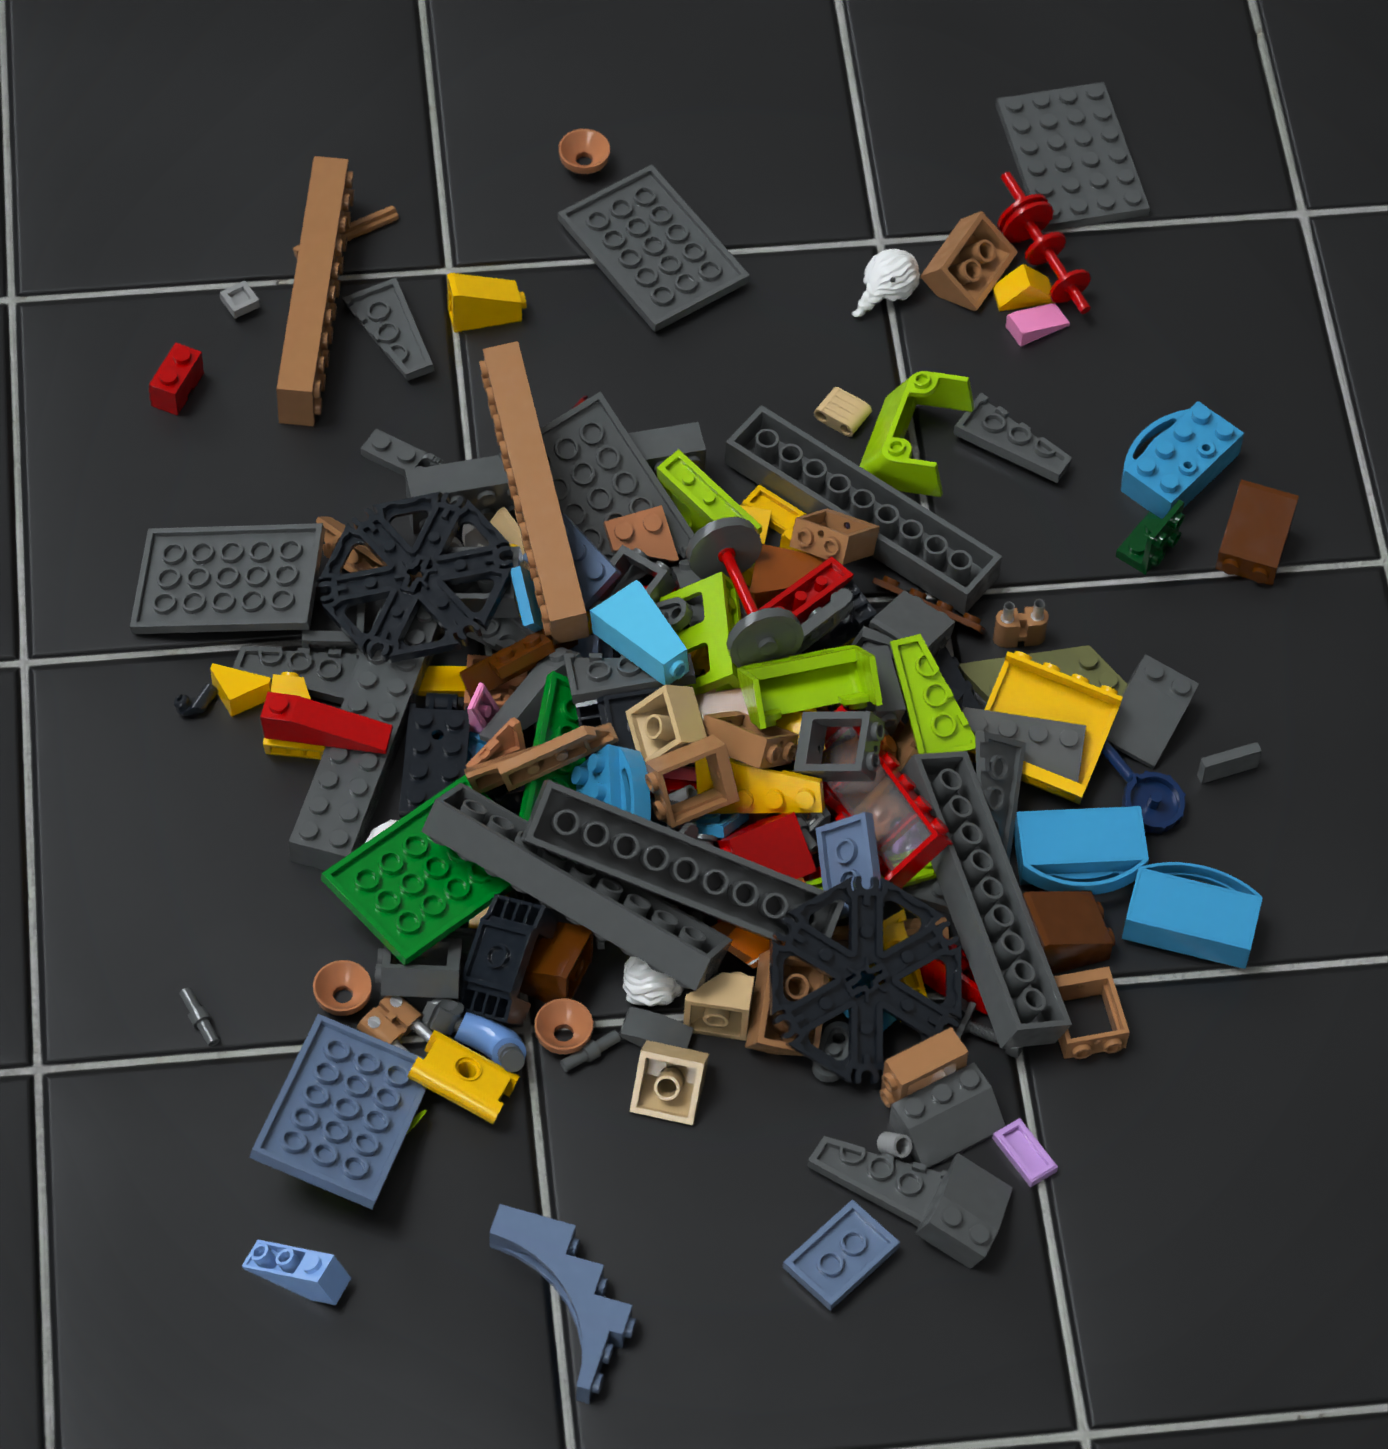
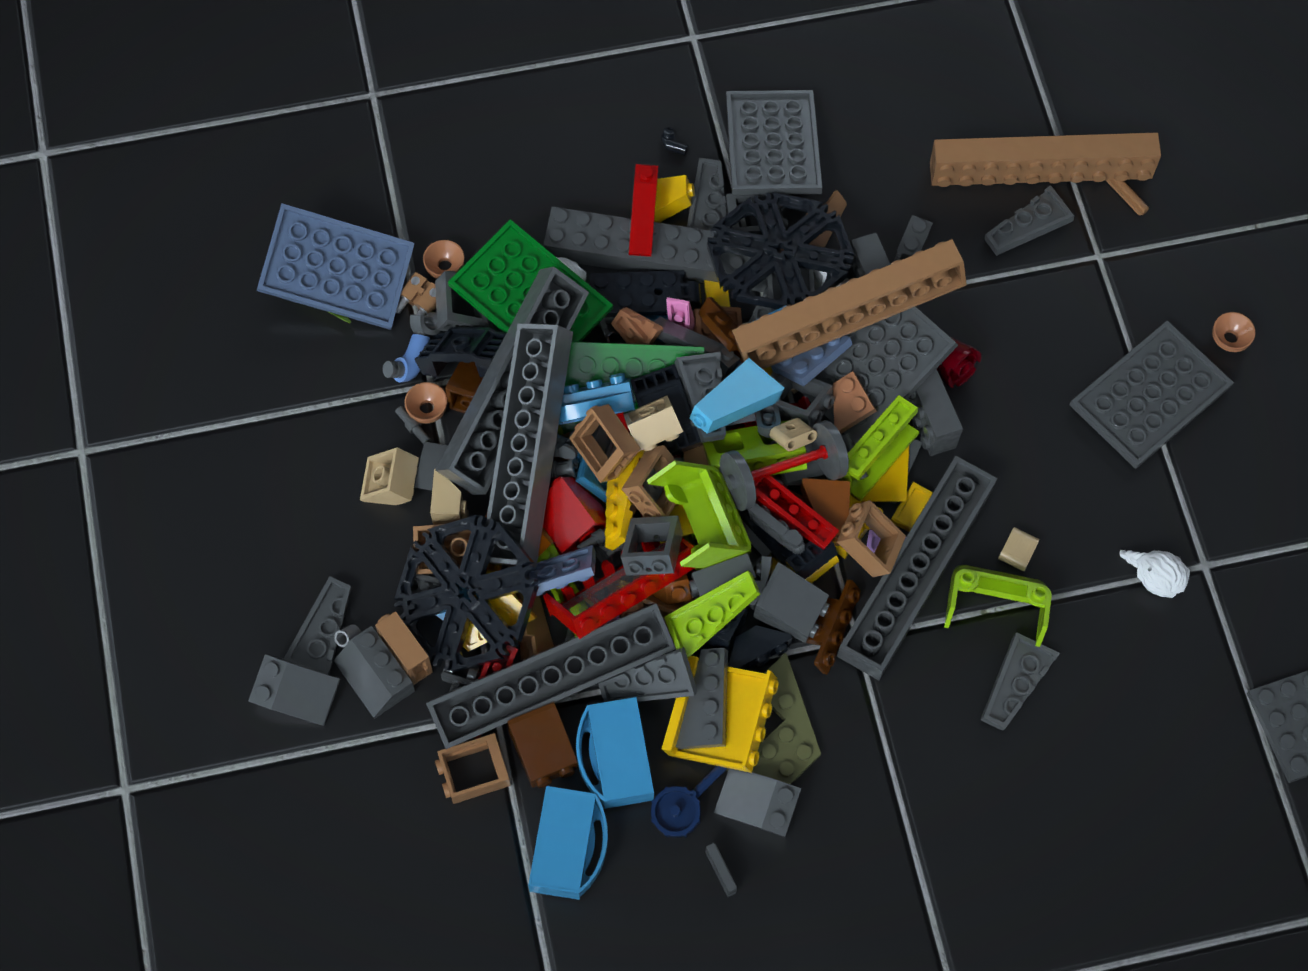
camera: 85 degrees right, 10 degrees up
red brick [149,342,204,416] -> none
dark grey bar [179,987,220,1047] -> none
yellow slope [210,663,272,717] -> none
light grey plate [220,281,260,319] -> none
light blue slope [242,1240,351,1305] -> none
yellow piece [407,1030,520,1124] -> none
yellow slope [447,273,526,333] -> none
medium nougat wedge [464,723,619,794] -> none
sand blue arch [489,1204,637,1404] -> none
sand blue plate [783,1199,900,1311] -> none
medium nougat slope [920,211,1018,311] -> none
yellow slope [992,264,1055,311] -> none
lavender tile [992,1118,1058,1188] -> none
medium nougat piece [993,599,1049,648] -> none
red piece [997,172,1091,314] -> none
bright pink slope [1005,303,1070,347] -> none
dark green bracket [1116,499,1185,575] -> none
dark azure piece [1121,401,1244,519] -> none
reddish brown slope [1215,479,1299,586] -> none
none -> tan piece [769,418,817,451]

